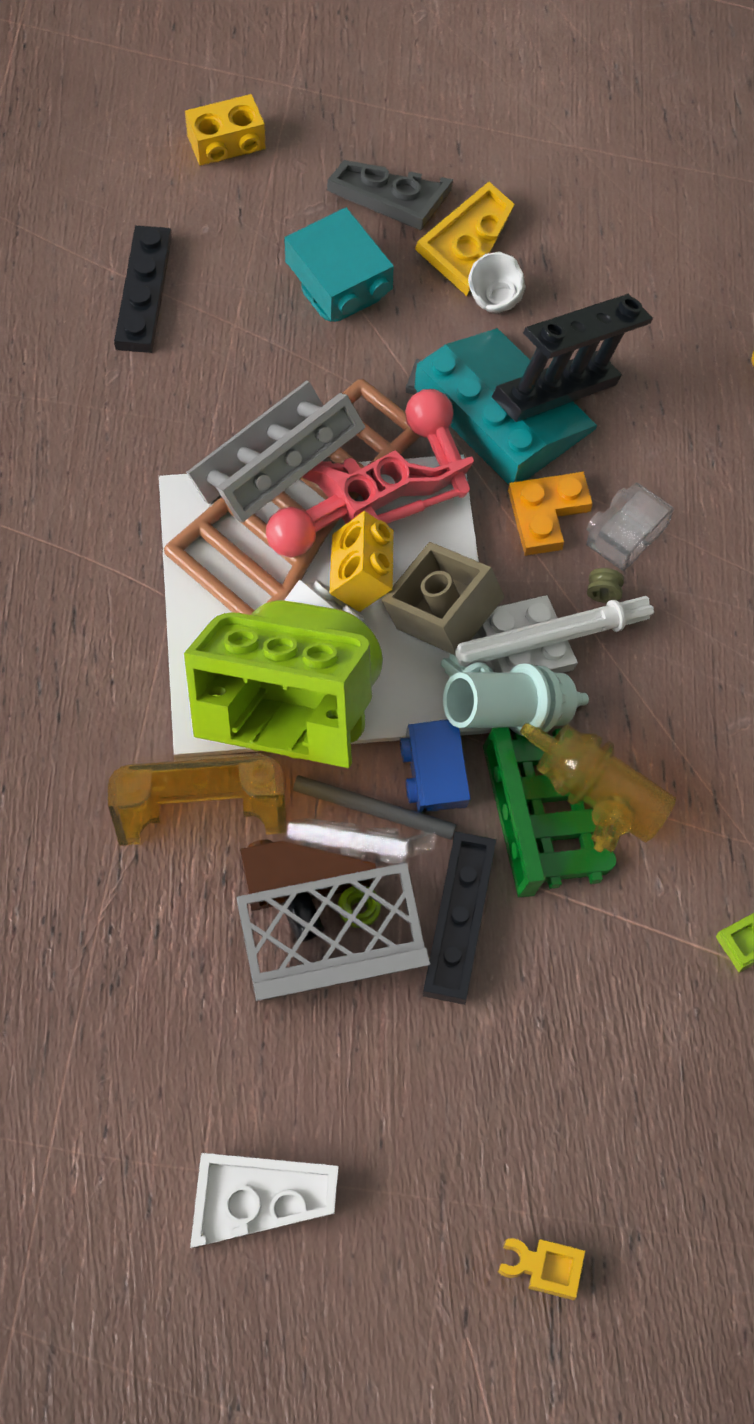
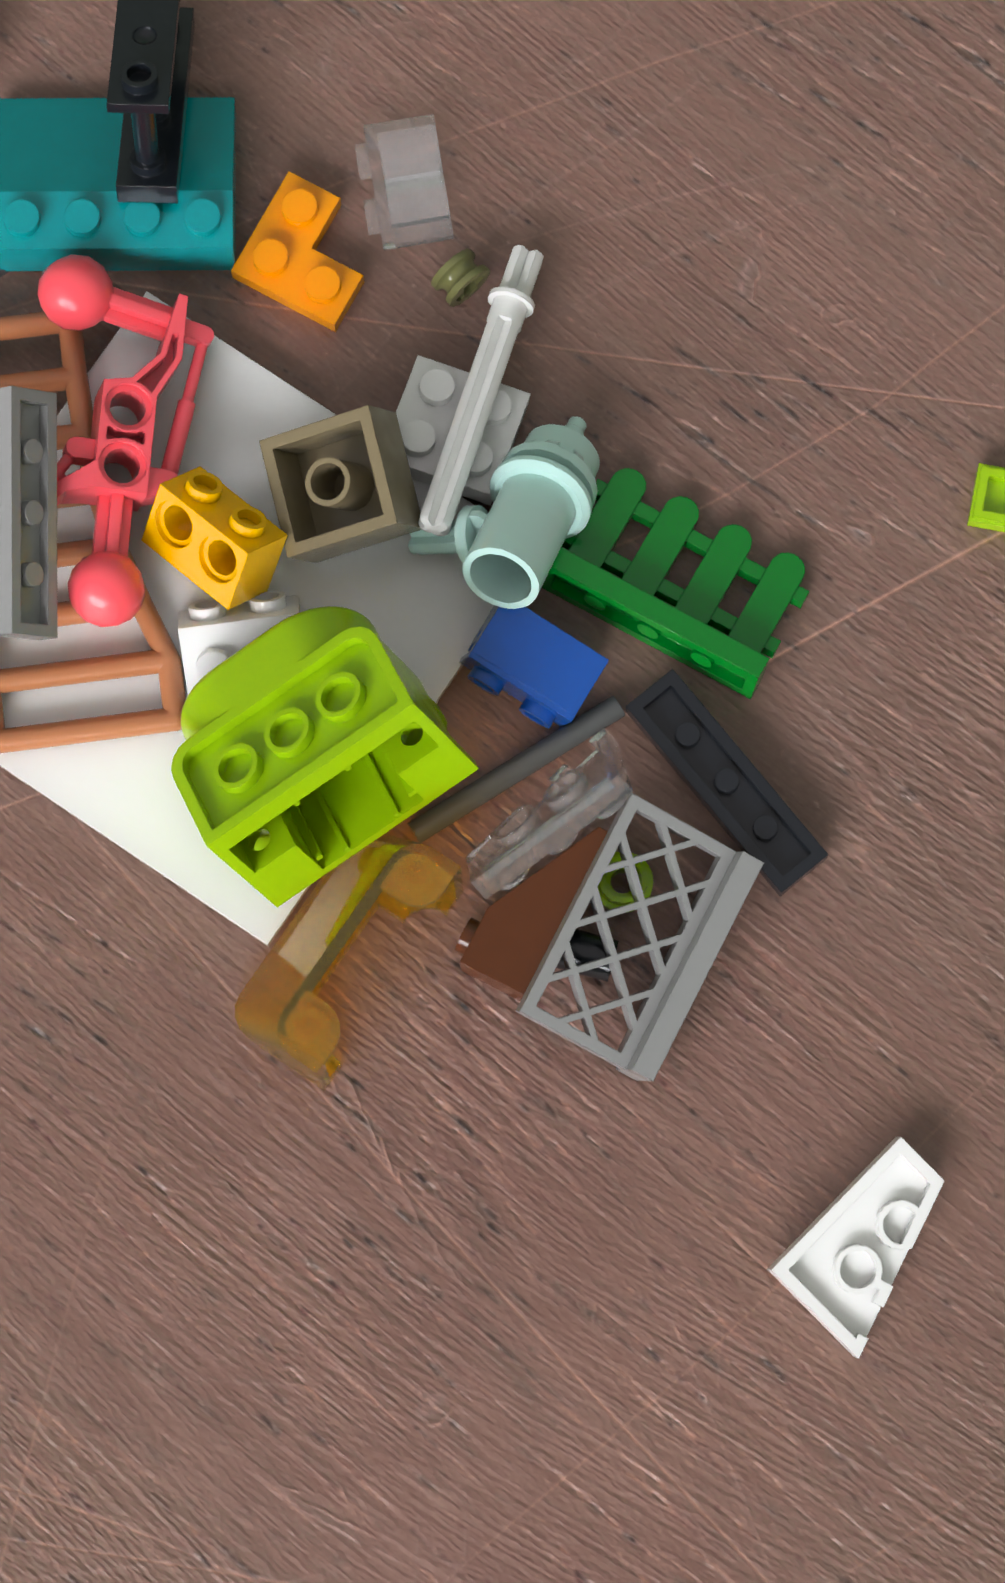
camera: 45 degrees left, 15 degrees up
clear yellow piece [520,723,676,853] -> none

